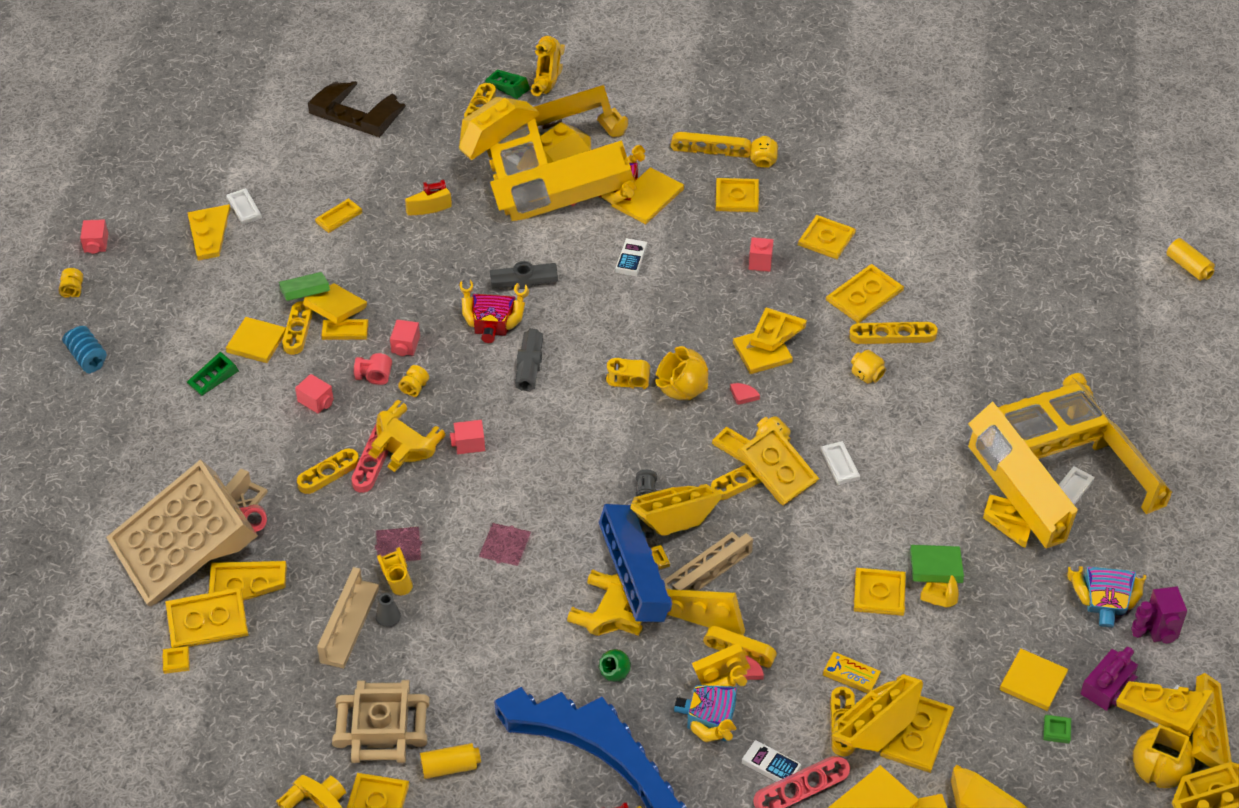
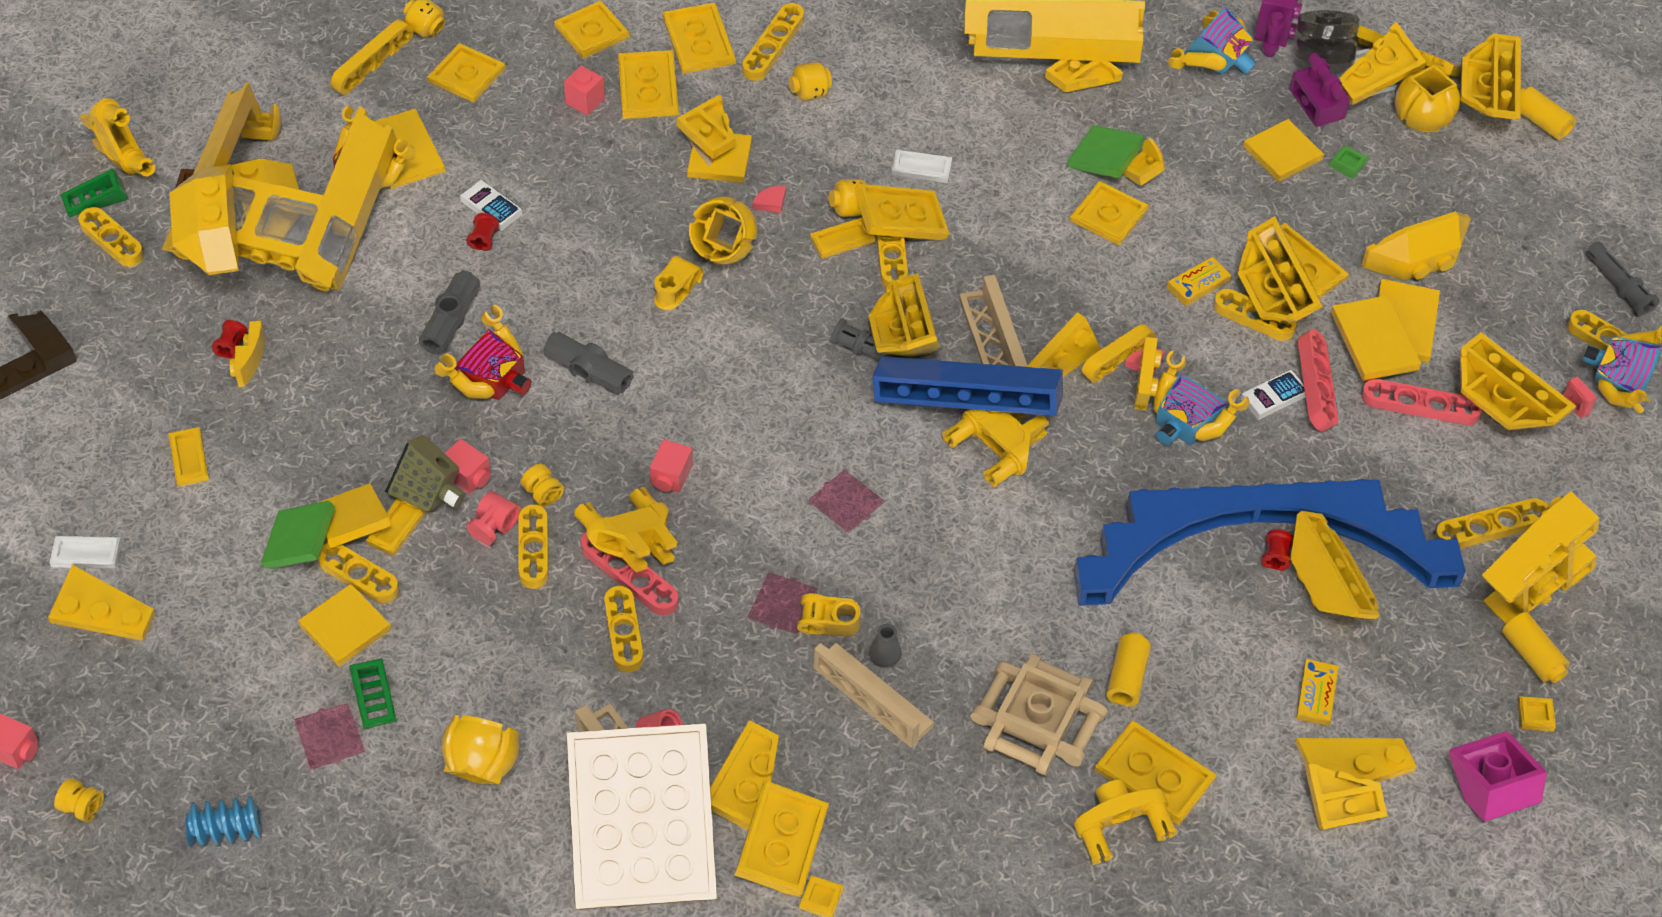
camera: 65 degrees left, 5 degrees up
coral brick [295,374,334,414] -> none
green piece [598,649,631,682] -> none
none -> clear pink piece [294,703,365,770]
none -> olive torso [385,435,466,511]
none -> yellow piece [441,715,520,785]
none -> red bush [466,213,500,251]
none -> yellow beam [518,505,549,589]
none -> yellow tile [618,50,679,119]
none -> clear smoke wheel [1295,10,1360,64]

